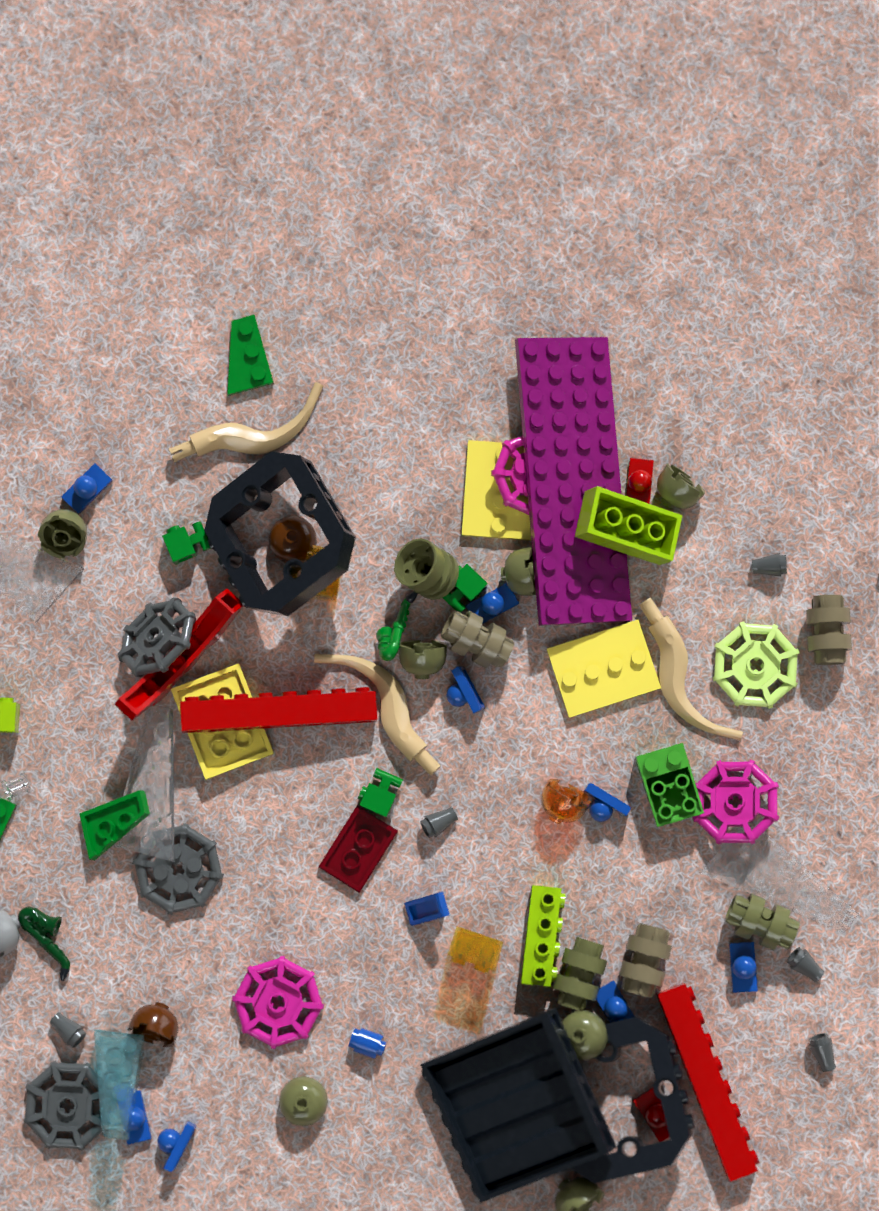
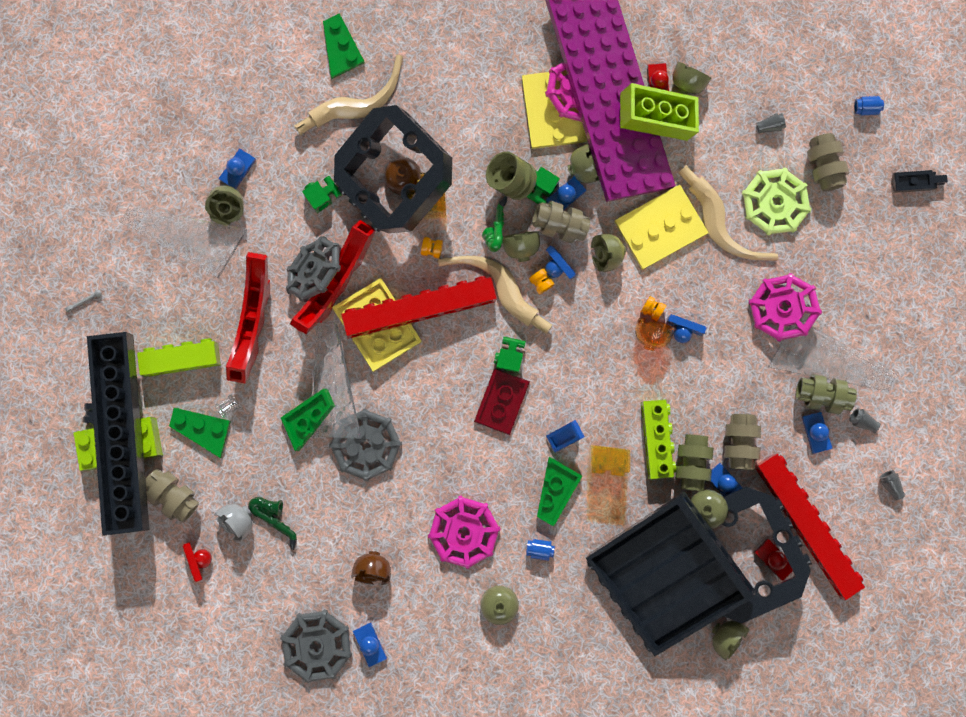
camera: 10 degrees left, 0 degrees up
dark grey cone [50,1012,86,1048] -> none
clear light blue wedge [94,1029,145,1140] -> none
blue tile [157,1121,196,1172] -> none
dark grey cone [420,807,458,838] -> none
bright green slope [635,743,704,827] -> none
none -> red arch [226,252,270,384]
none -> light orange wheel [421,237,443,259]
none -> light orange wheel [529,269,555,295]
none -> green wing [537,457,582,527]
none -> olive cylinder [591,234,626,272]
none -> light orange wheel [640,296,666,322]

